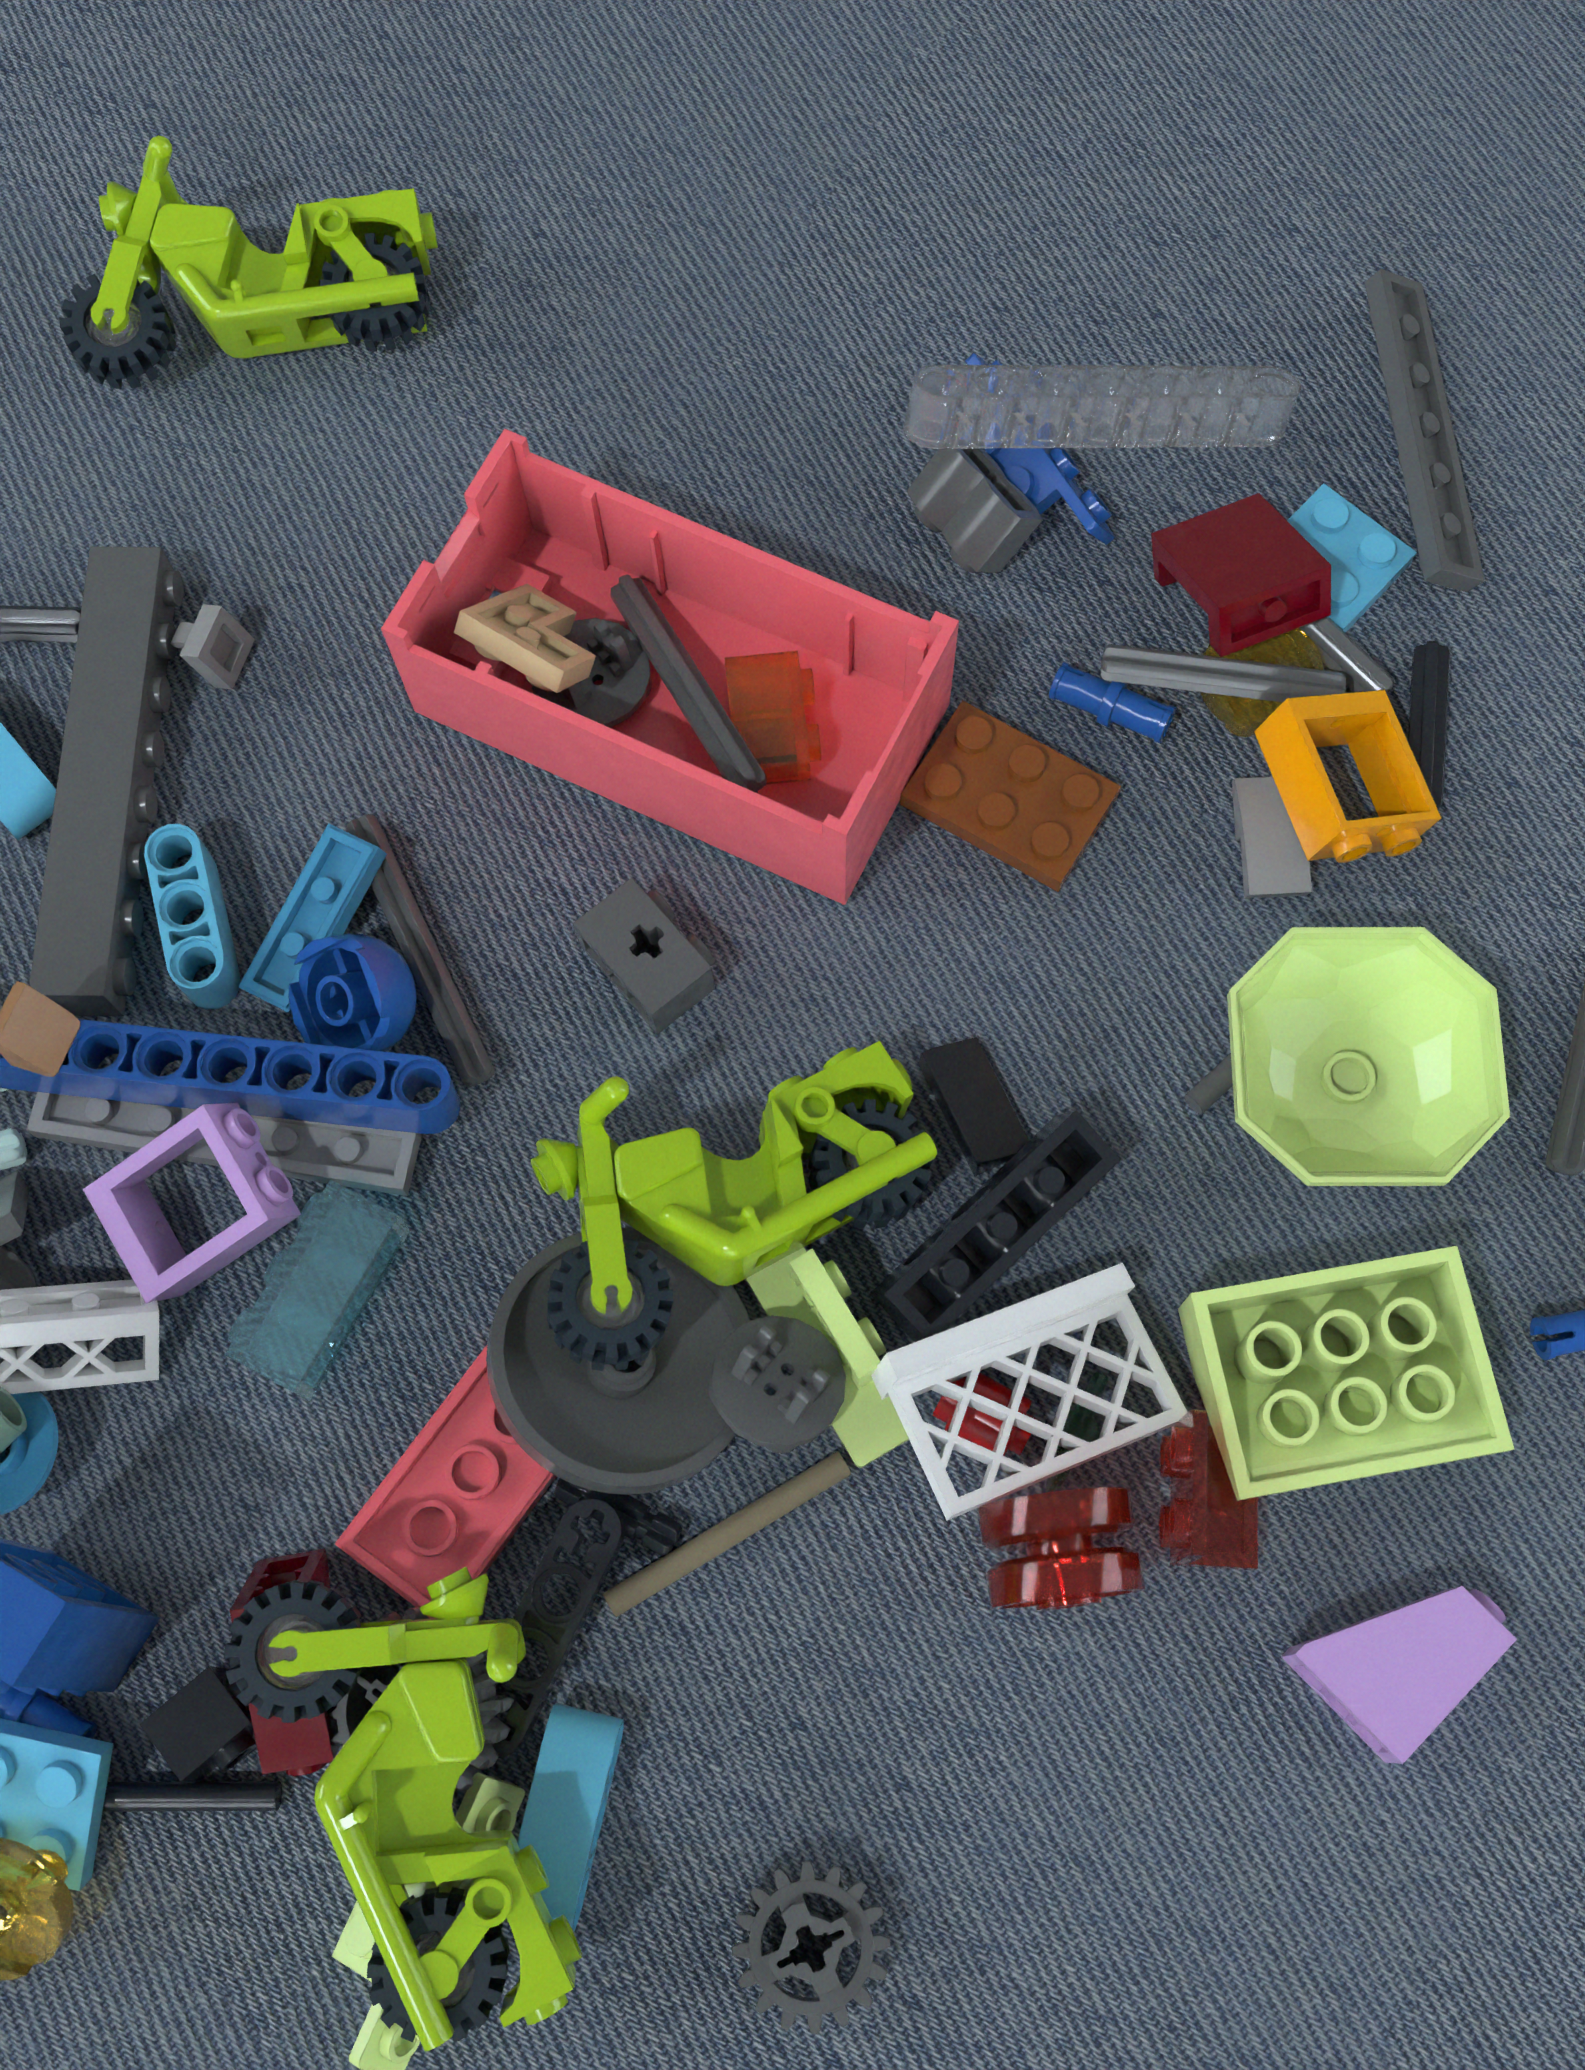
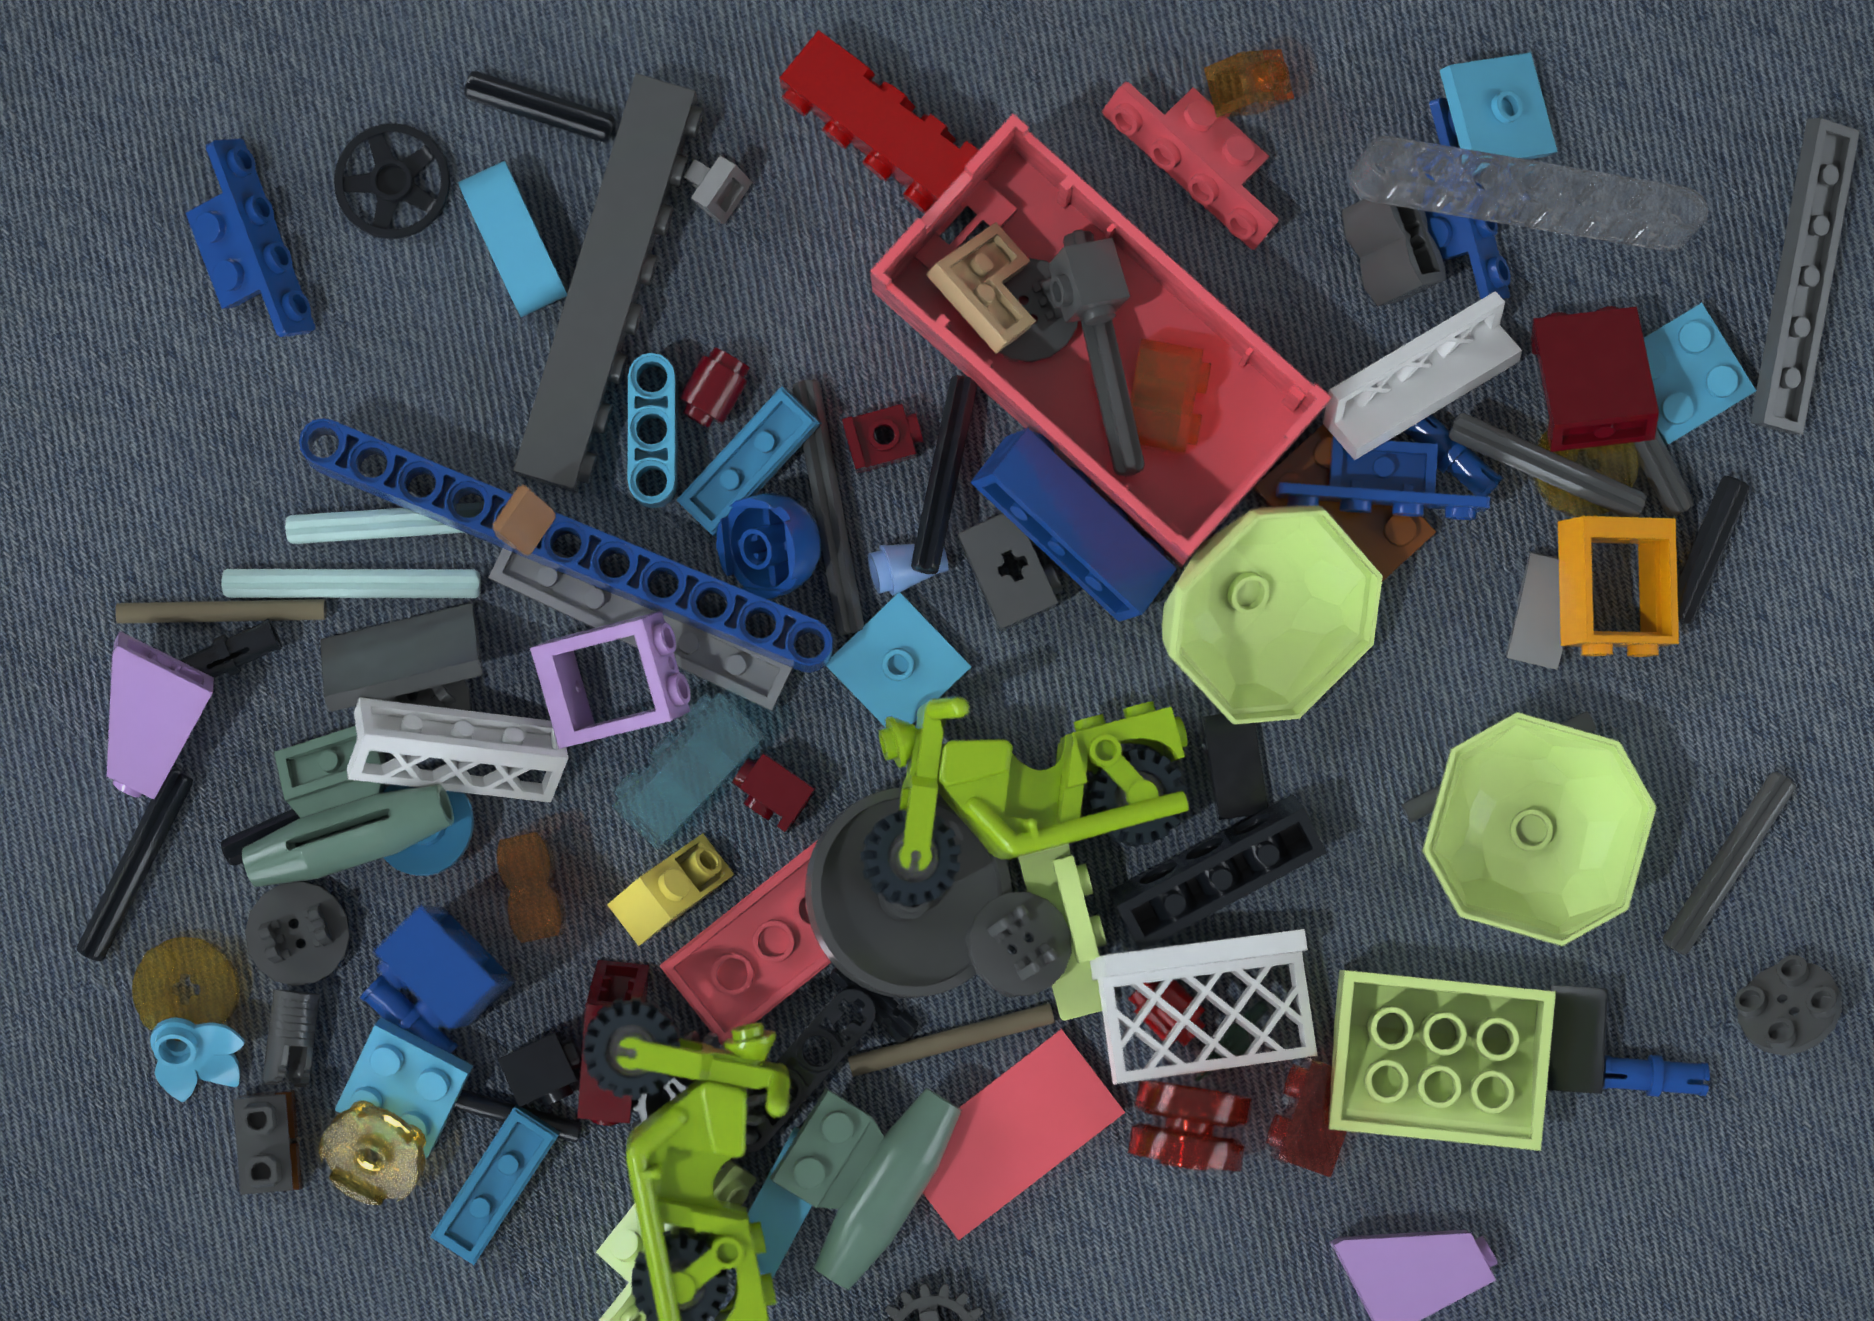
camera: 15 degrees right, 15 degrees up
none -> dark azure tile [430,1104,561,1265]
none -> clear orange brick [497,832,566,943]
none -> light yellow slope [607,833,735,946]
none -> dark red brick [678,347,750,428]
none -> dark red brick [732,754,816,833]
none -> sand green plate [770,1088,962,1290]
none -> red wedge [779,30,979,214]
none -> medium azure plate [826,592,972,728]
none -> dark red brick [842,404,924,474]
none -> light blue cone [868,544,949,596]
none -> black axle [911,375,978,574]
none -> coral tile [923,1029,1126,1240]
none -> blue brick [970,428,1177,622]
none -> dark grey brick [1048,238,1130,326]
none -> coral bracket [1102,82,1278,250]
none -> yellowish green rock [1162,506,1383,725]
none -> clear orange brick [1204,49,1295,118]
none -> blue bracket [1276,437,1490,520]
none -> white fence [1323,291,1522,460]
none -> medium azure plate [1439,52,1558,170]
none -> black slope [1547,985,1608,1094]

